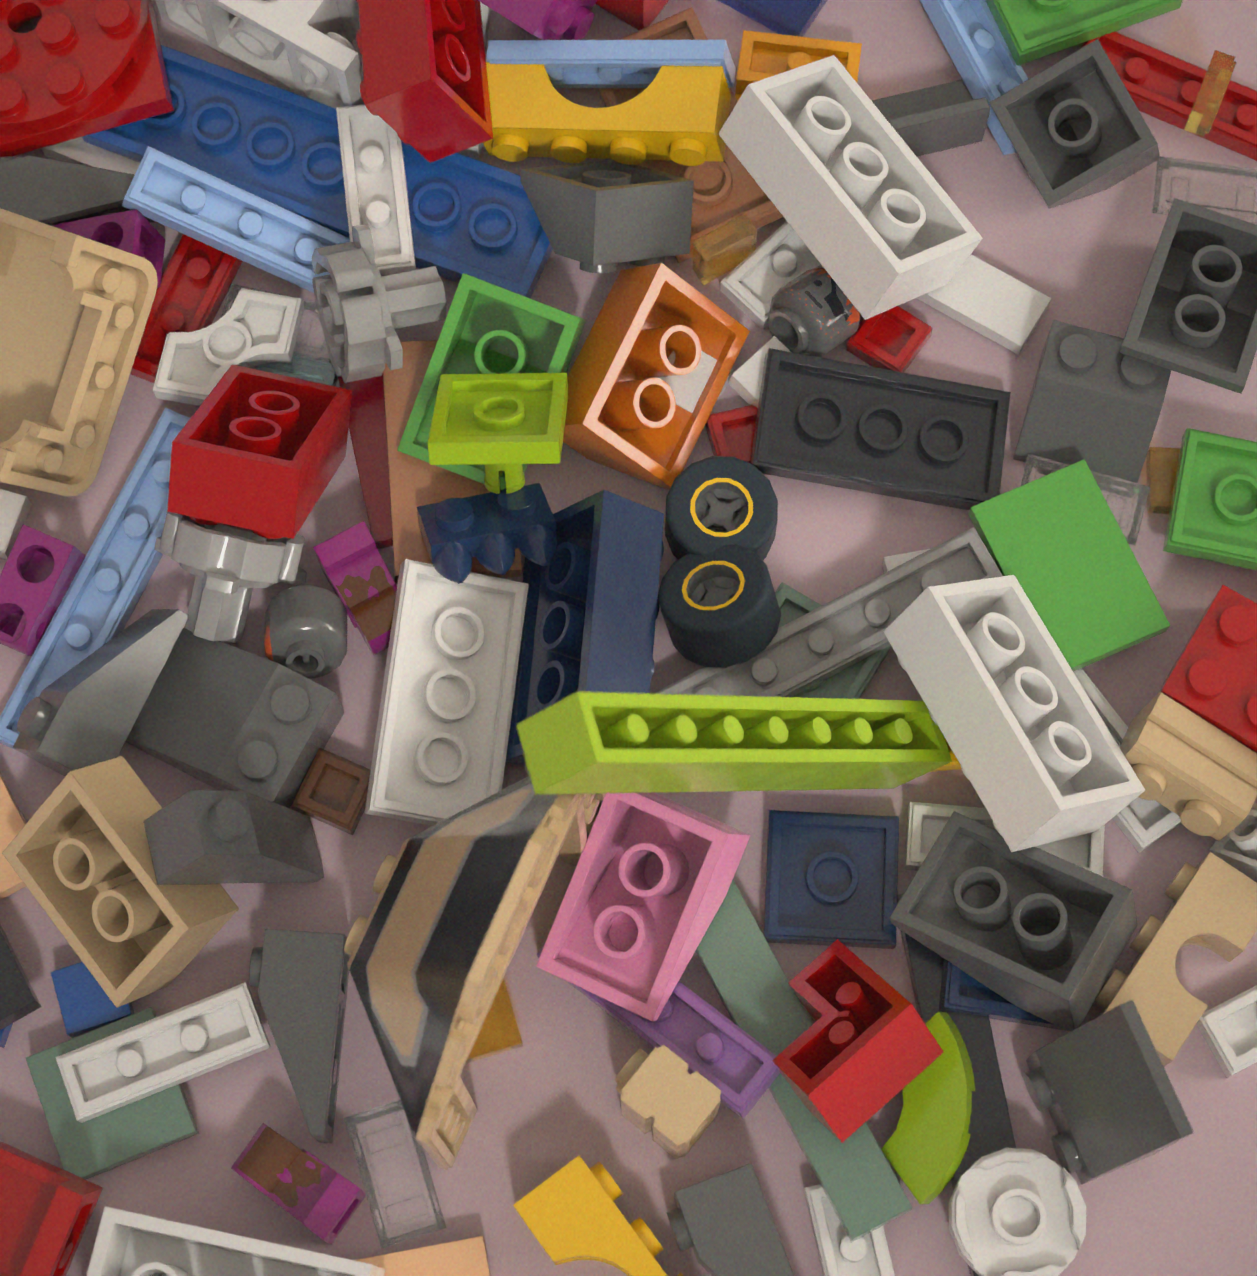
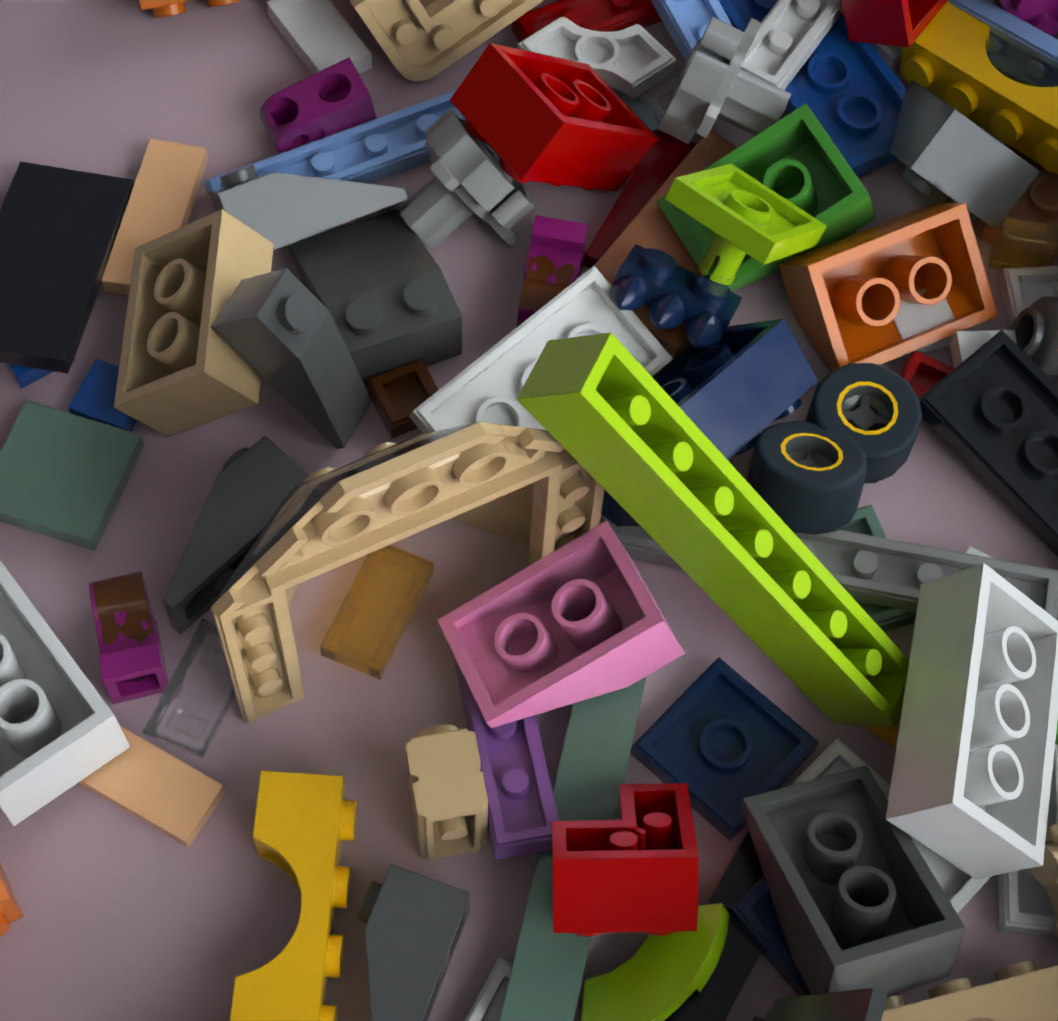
camera: 35 degrees right, 10 degrees down
white tile [56,982,271,1123] -> none
dark grey head [264,584,348,679] -> none

